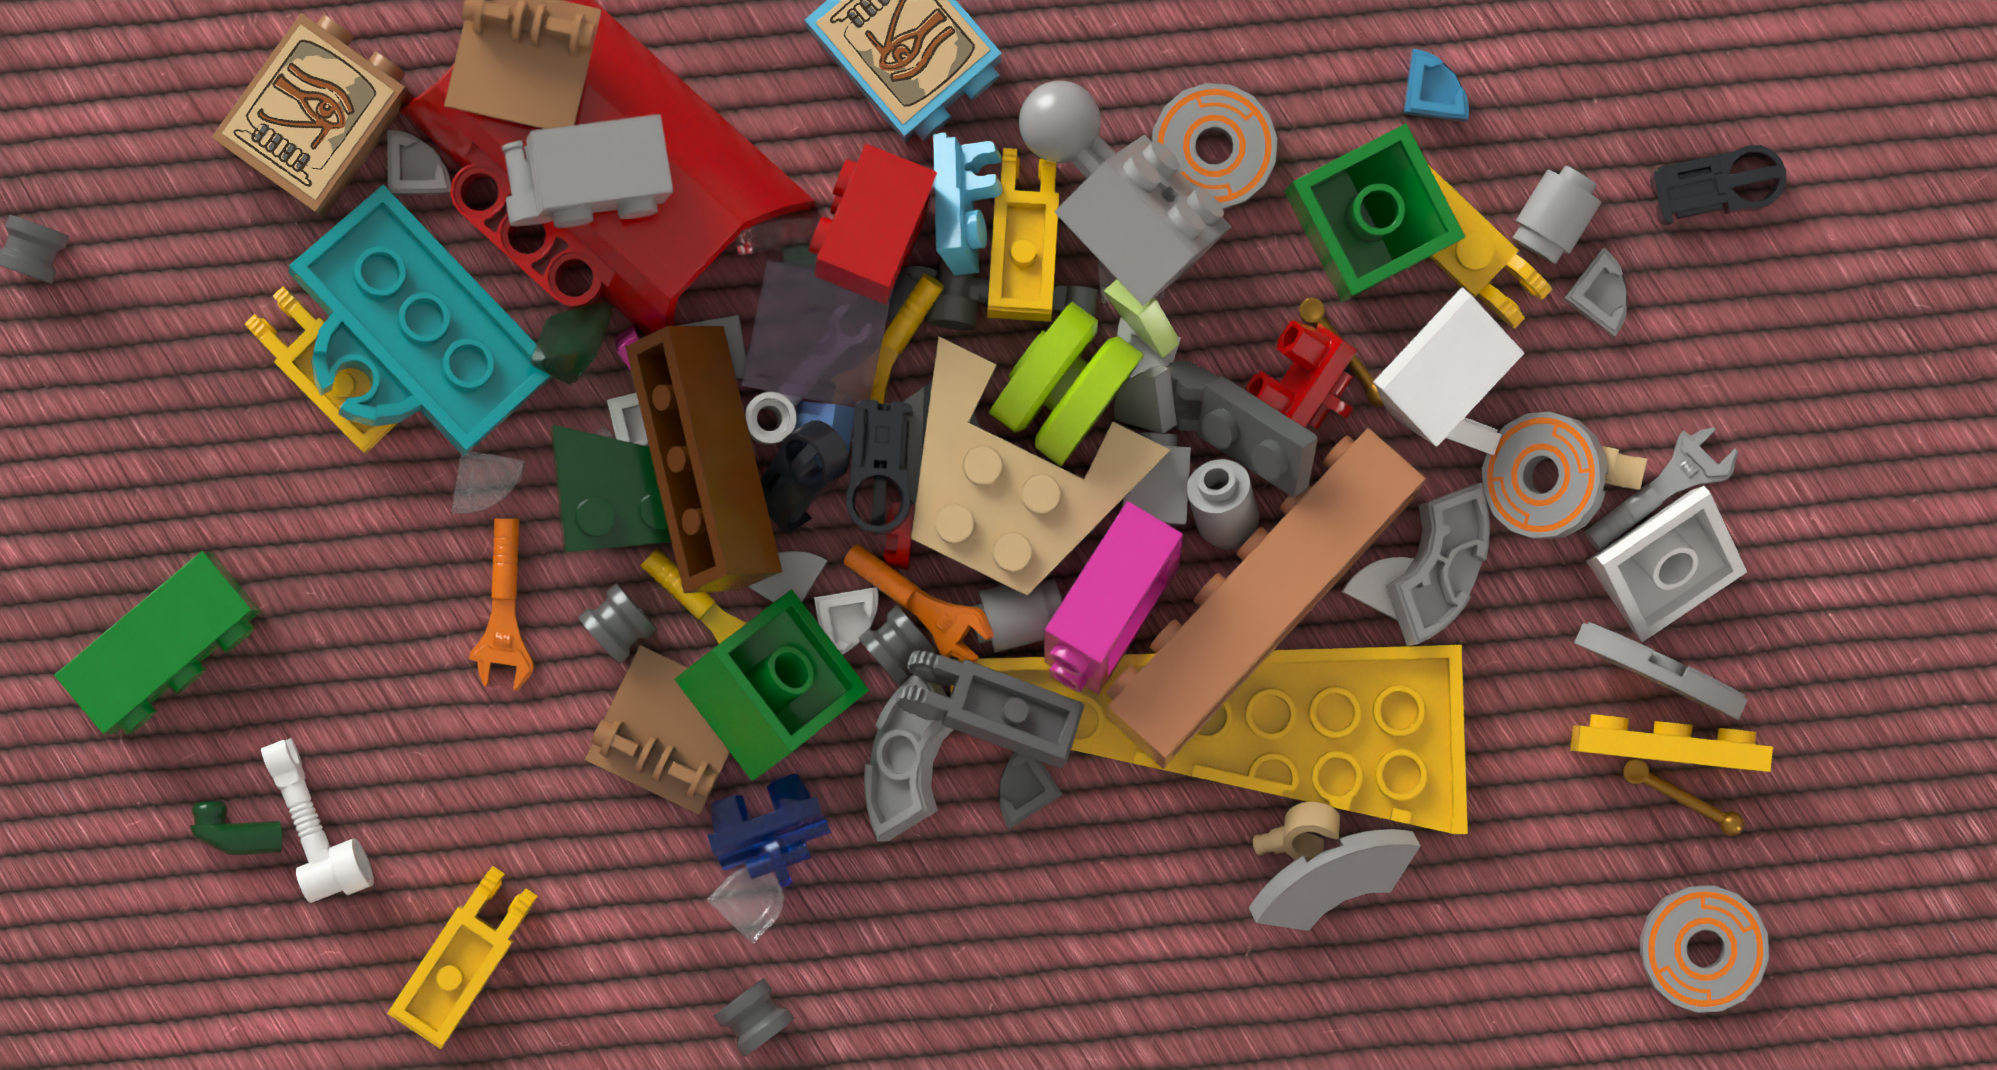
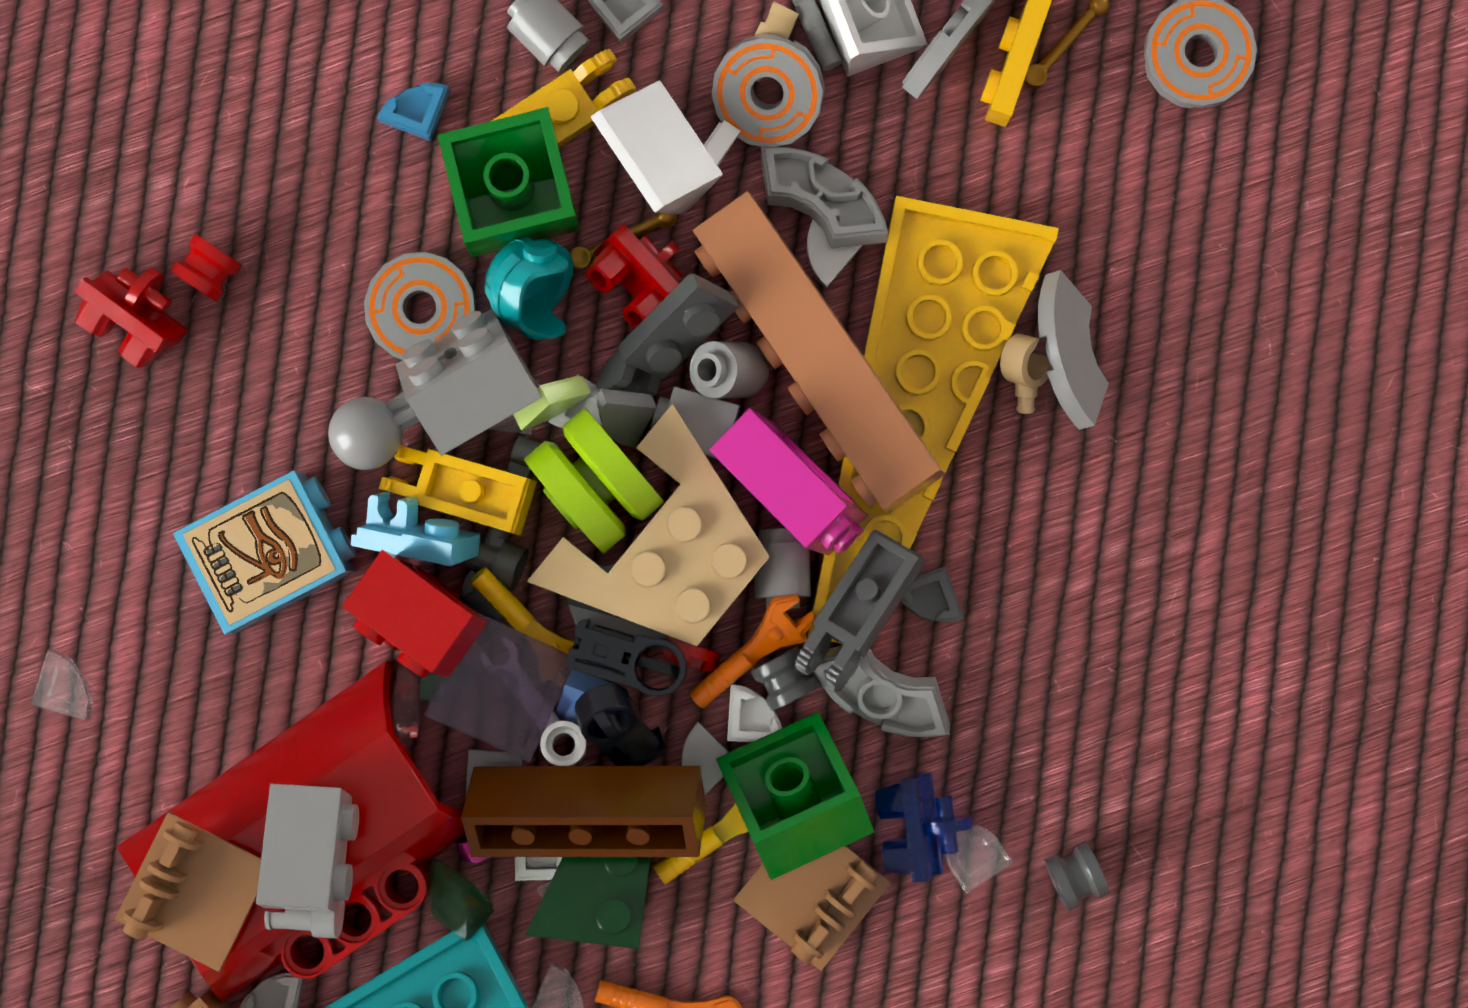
camera: 75 degrees left, 0 degrees up
dark grey wheel [578,583,658,664] -> none
none -> teal cap [485,237,574,340]

